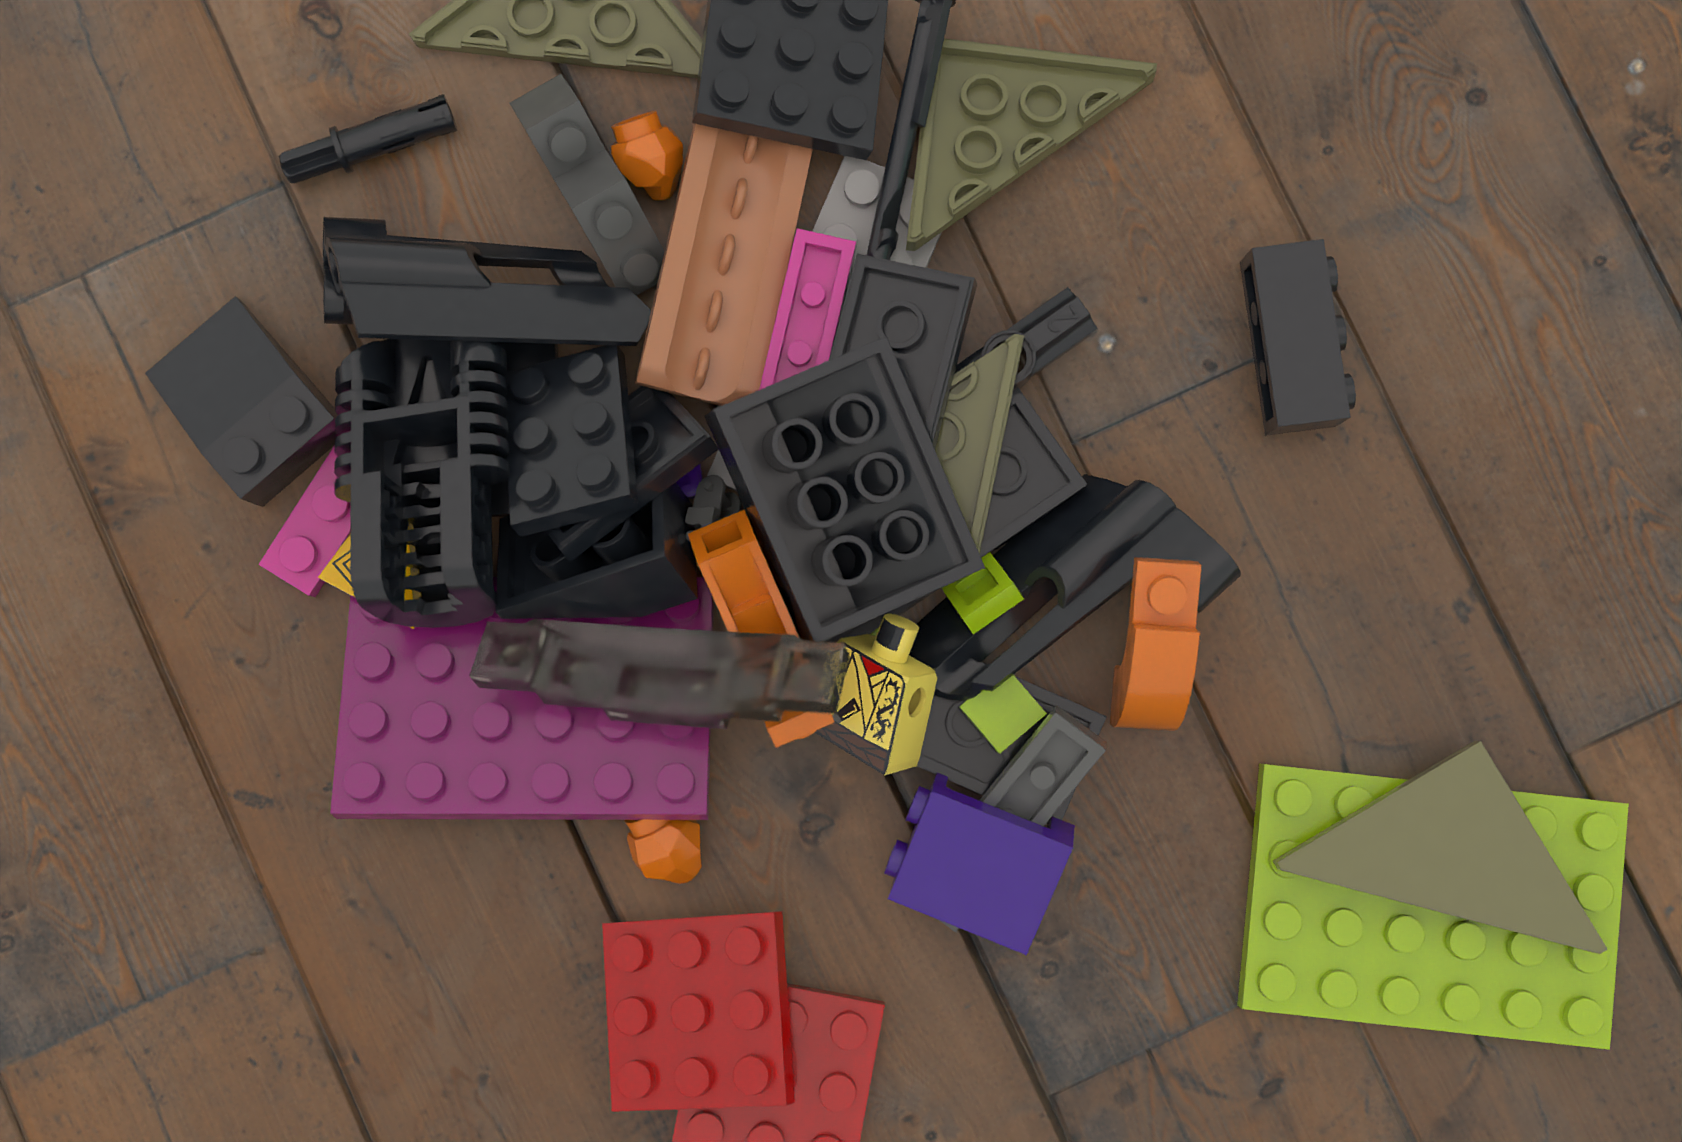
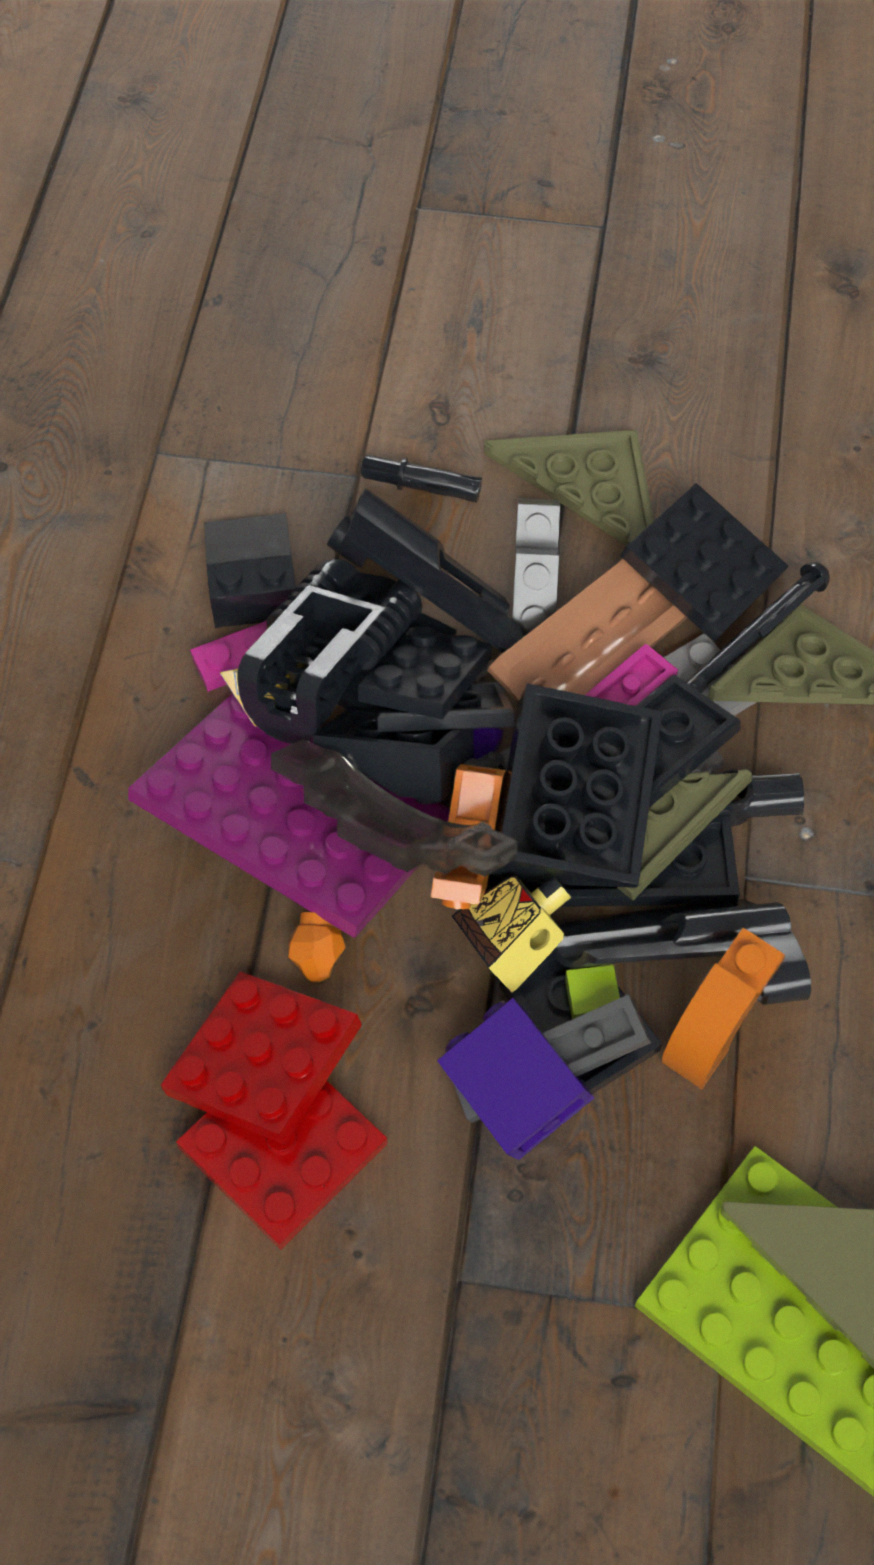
camera: 30 degrees right, 25 degrees down
orange rock [611,110,683,201] -> none
lime tile [941,552,1024,634] -> none

